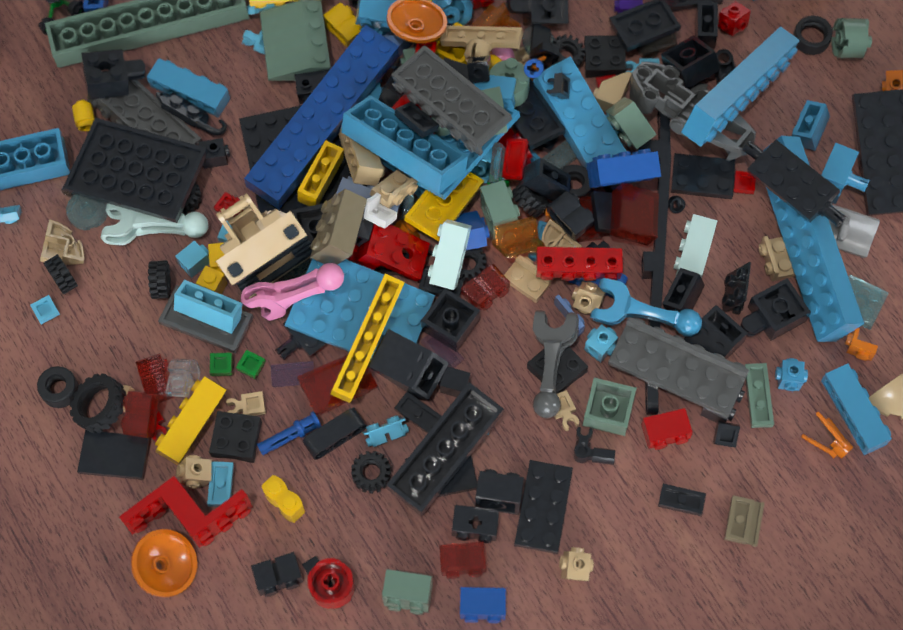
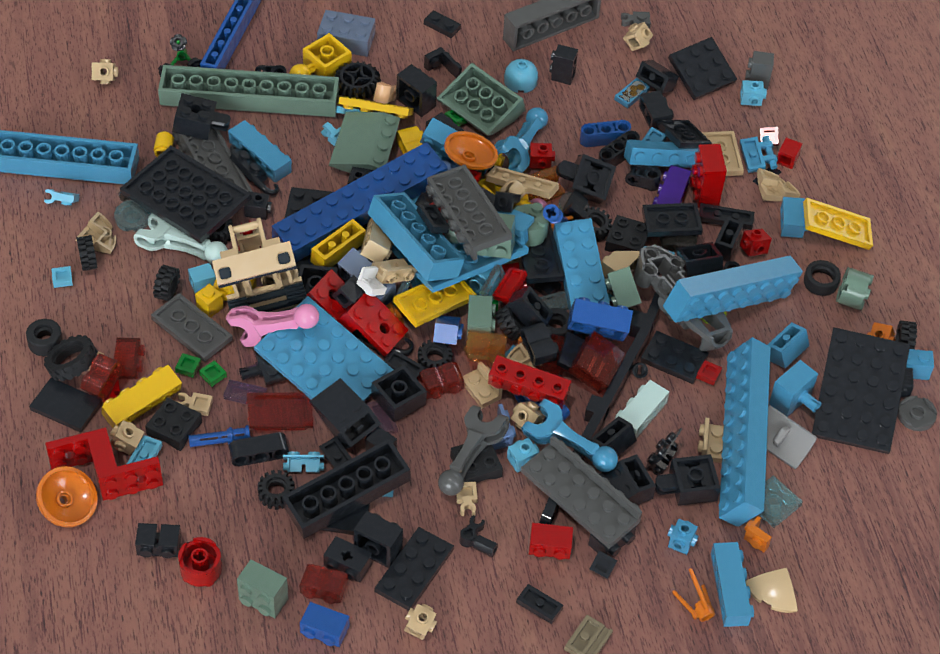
camera: 15 degrees right, 15 degrees down
clear brick [165,359,201,397] -> none
medium azure brick [174,280,242,334] -> none
yellow brick [261,475,305,523] -> none
dark tan brick [310,189,367,264] -> none
yellow brick [331,274,405,403] -> none
light aqua brick [428,219,472,290] -> none
dark azure plate [443,6,460,24] -> none
black tile [547,73,570,99] -> none
sand green brick [583,378,636,436] -> none
black plate [743,140,846,227] -> none
sand green plate [745,363,774,428] -> none

